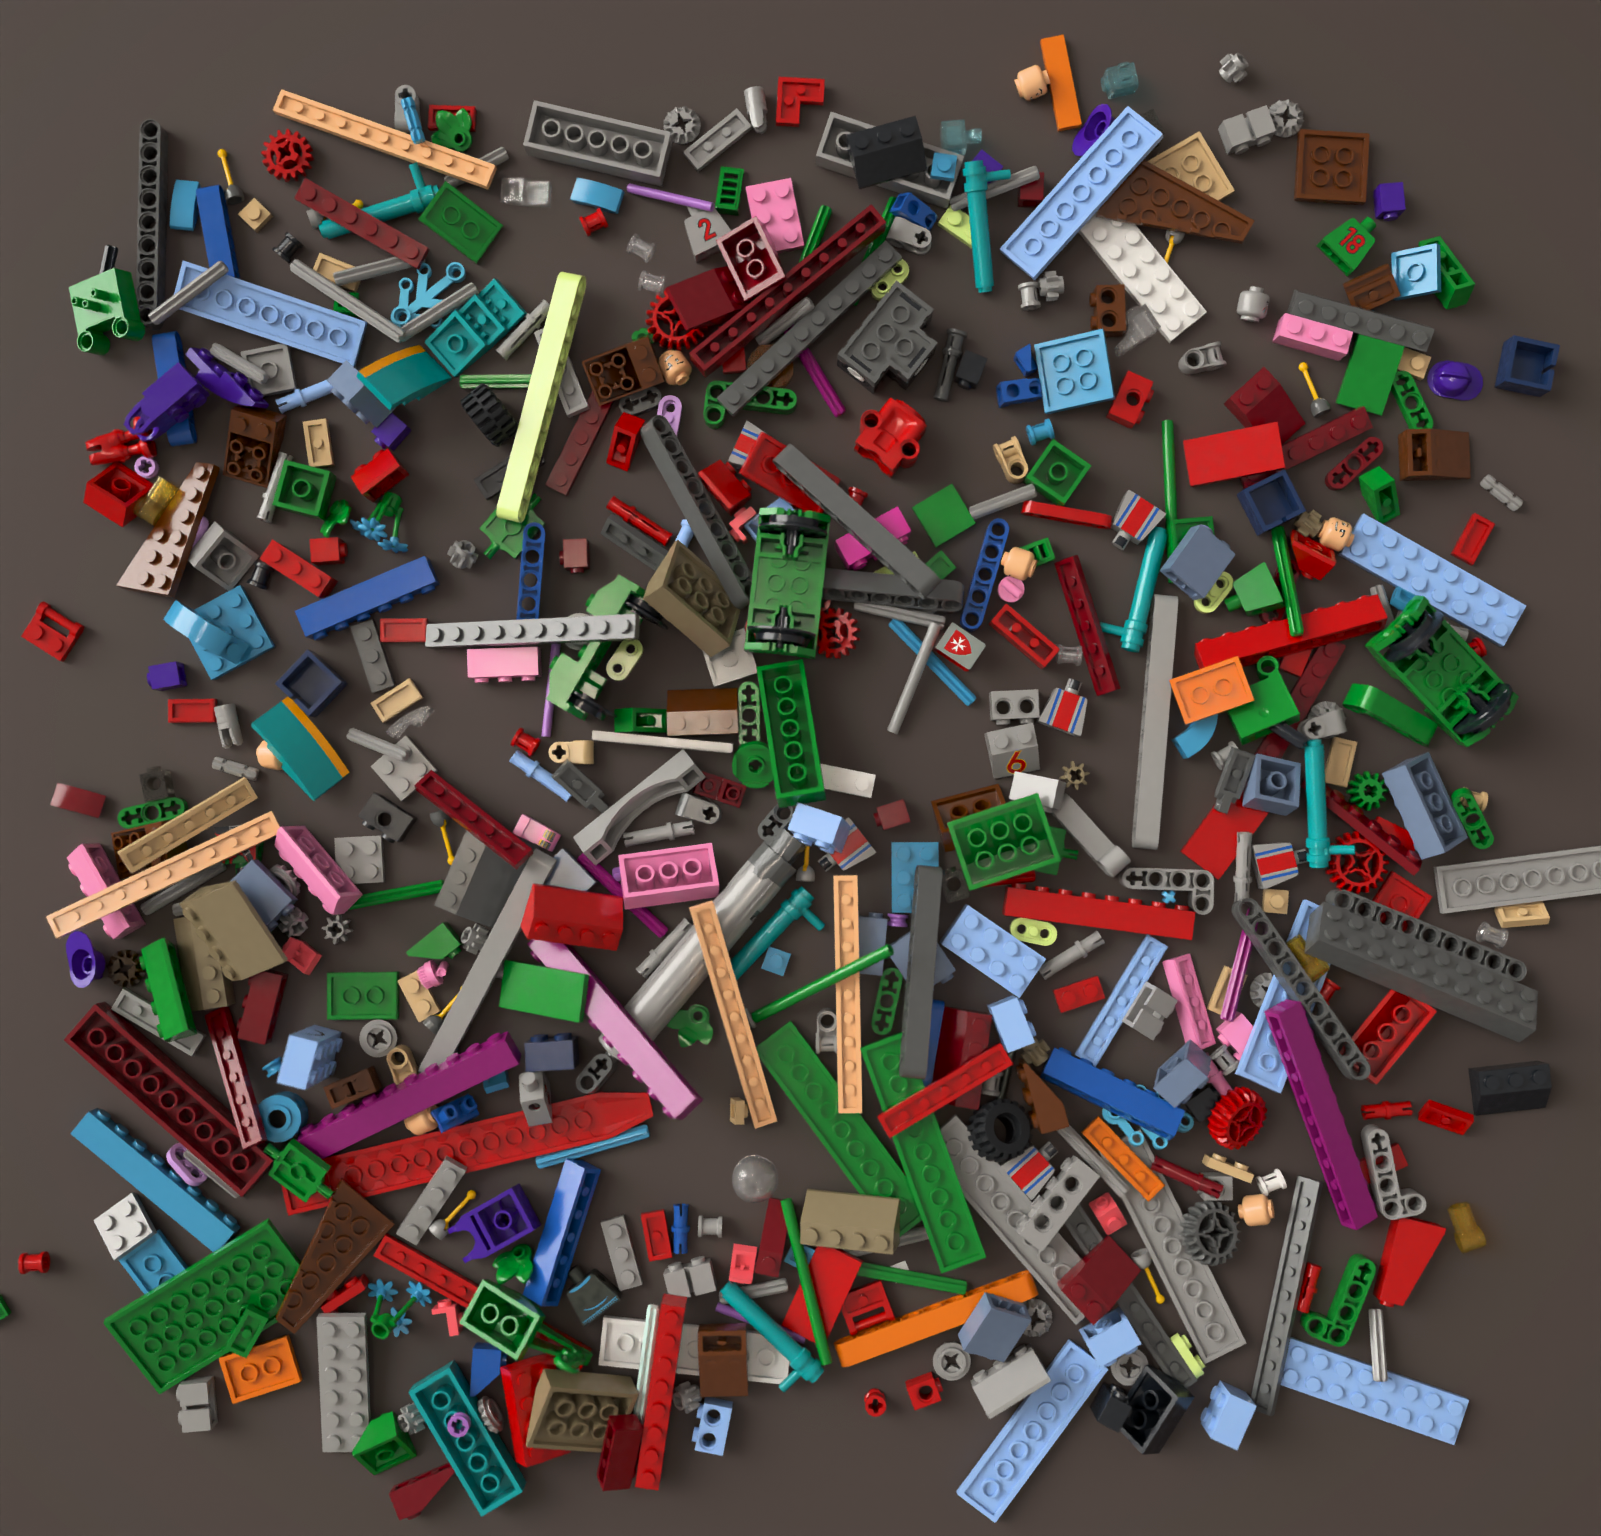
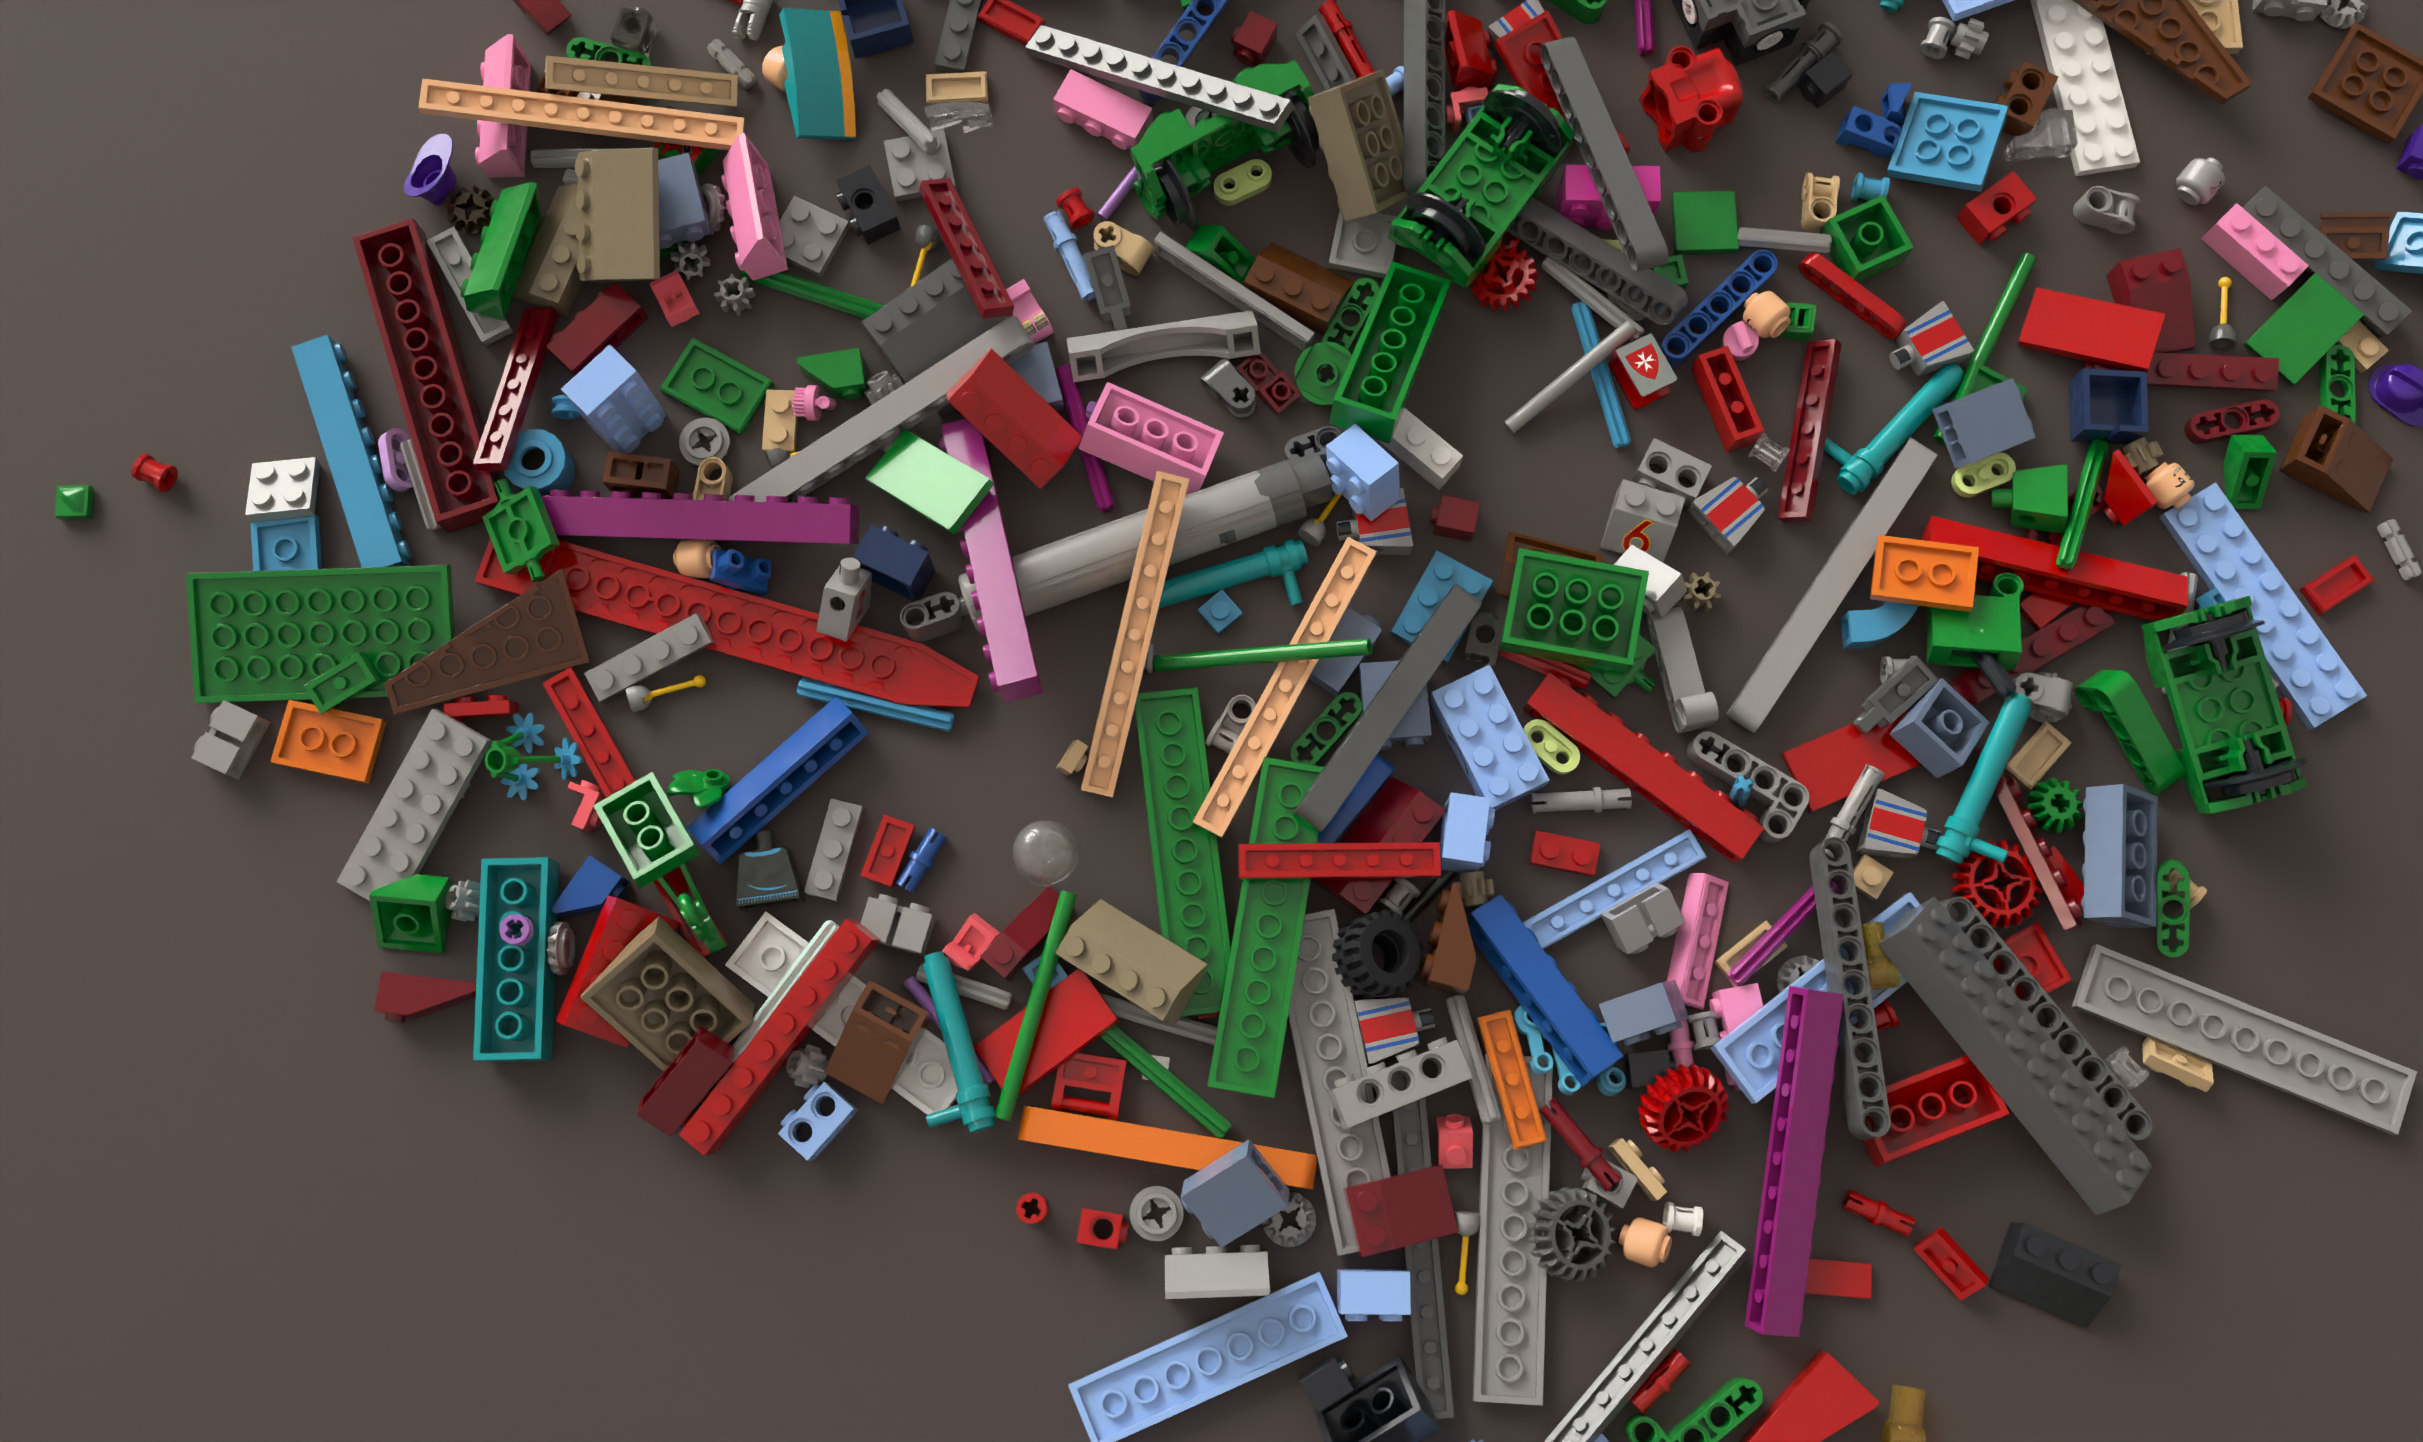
camera: 30 degrees right, 10 degrees down
dark purple brick [447,1183,541,1263] -> none
dark azure plate [483,1070,509,1094] -> none
light grey pin [623,820,695,847] -> none
light grey pin [636,918,693,979] -> none
green plate [667,1004,713,1048] -> none
light grey bush [698,1215,723,1238] -> none
medium lavender bush [887,913,909,927] -> none
light grey gear [1110,1349,1148,1386] -> none
hinge [1164,230,1185,264] -> none
yellowish green plate [1170,1333,1206,1379] -> none
green torso [1317,217,1376,277] -> none
light grey beam [1361,1124,1426,1220] -> none

